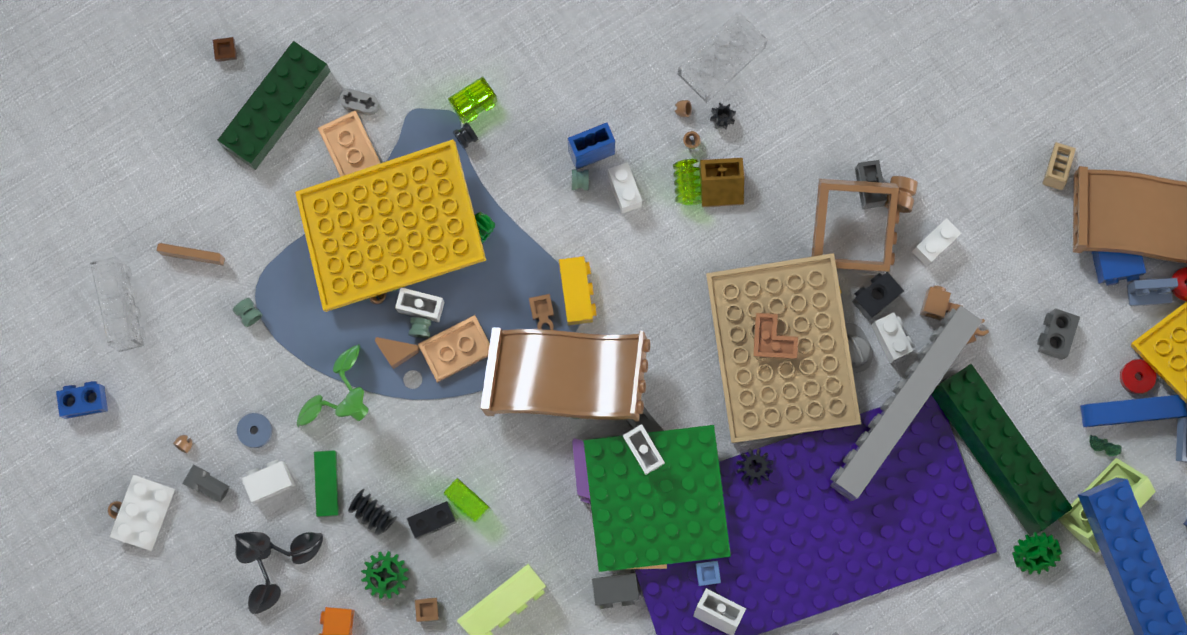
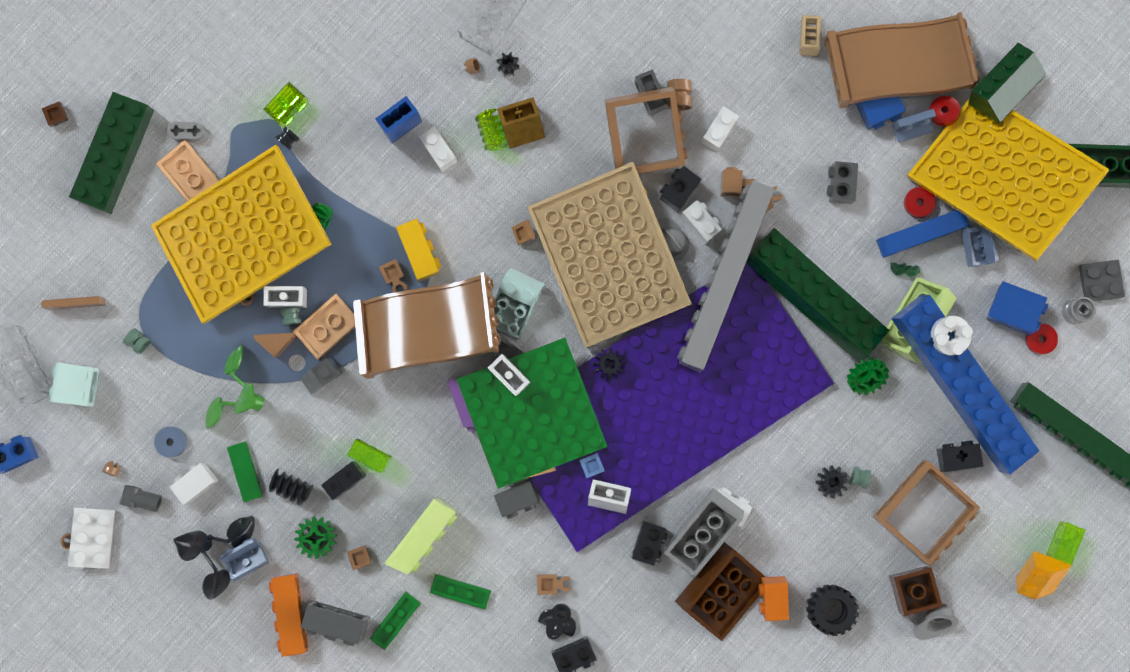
camera: 15 degrees left, 5 degrees up
sand green wheel [572,169,589,191] -> none
medium nougat hinge [683,131,701,149] -> none
nougat plate [754,313,799,359] -> none
none -> light aqua slope [49,362,99,407]
none -> sand blue bracket [220,538,269,582]
none -> dark grey slope [301,357,343,395]
none -> light aqua slope [494,268,545,339]
none -> medium nougat plate [512,220,535,245]
none -> white plate [931,316,973,355]

